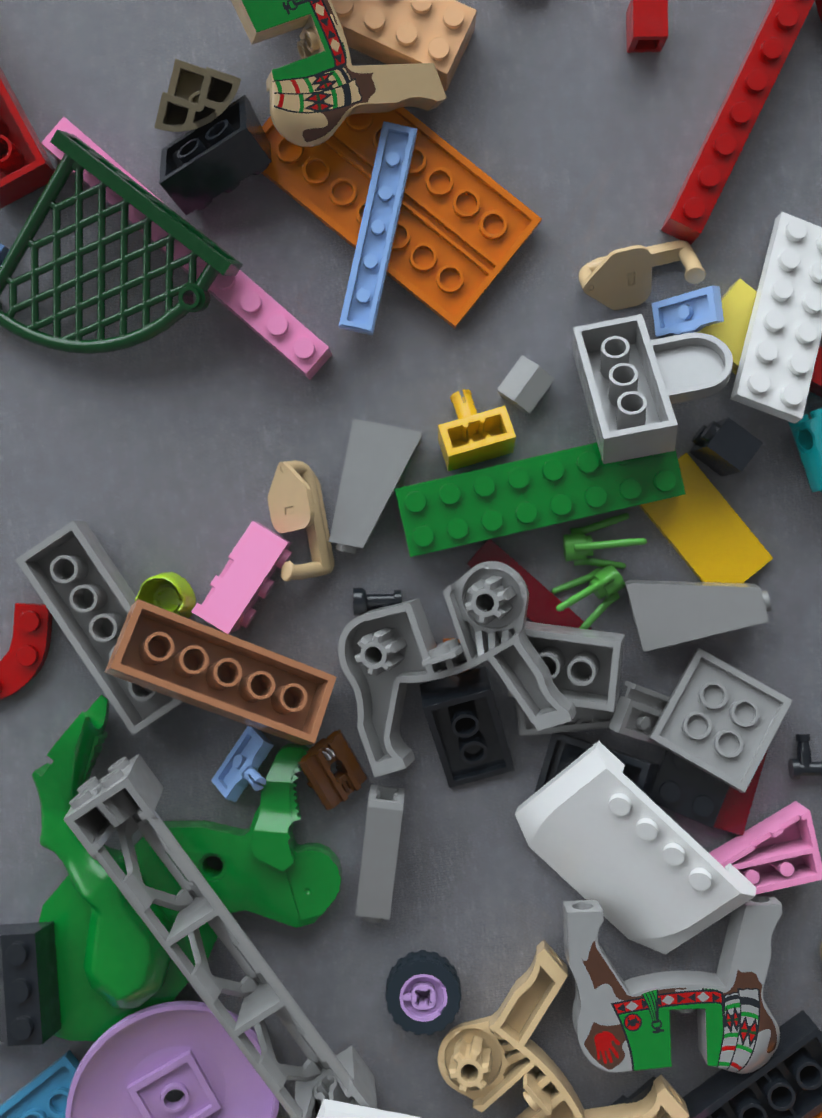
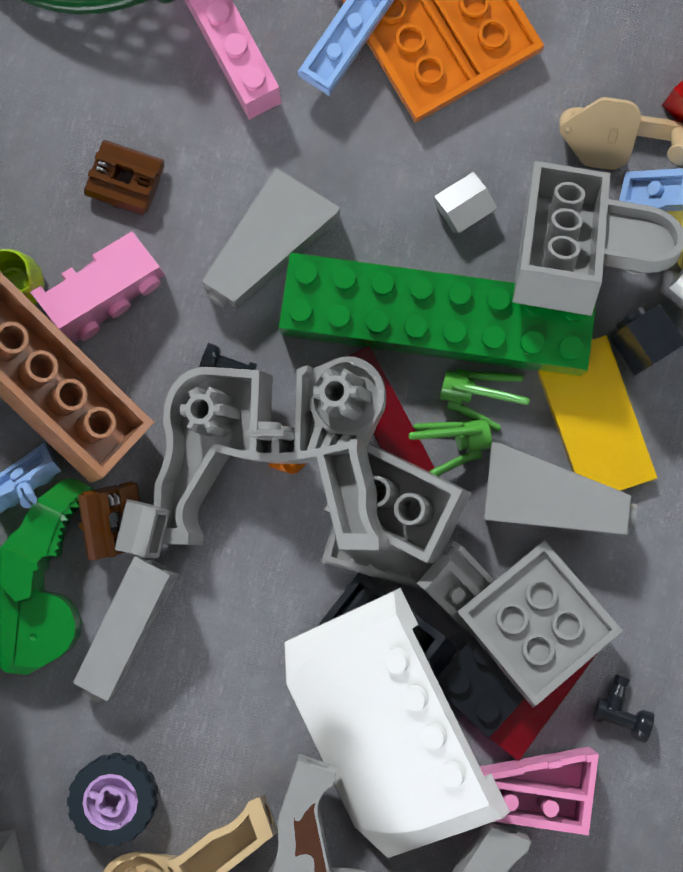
camera: 20 degrees right, 5 degrees down
tan piece [268,460,335,582] -> none
black slope [419,666,515,788] -> none
yellow brick [438,389,516,472] -> none
none -> reddish brown piece [84,140,165,216]
none -> light grey piece [115,499,170,558]

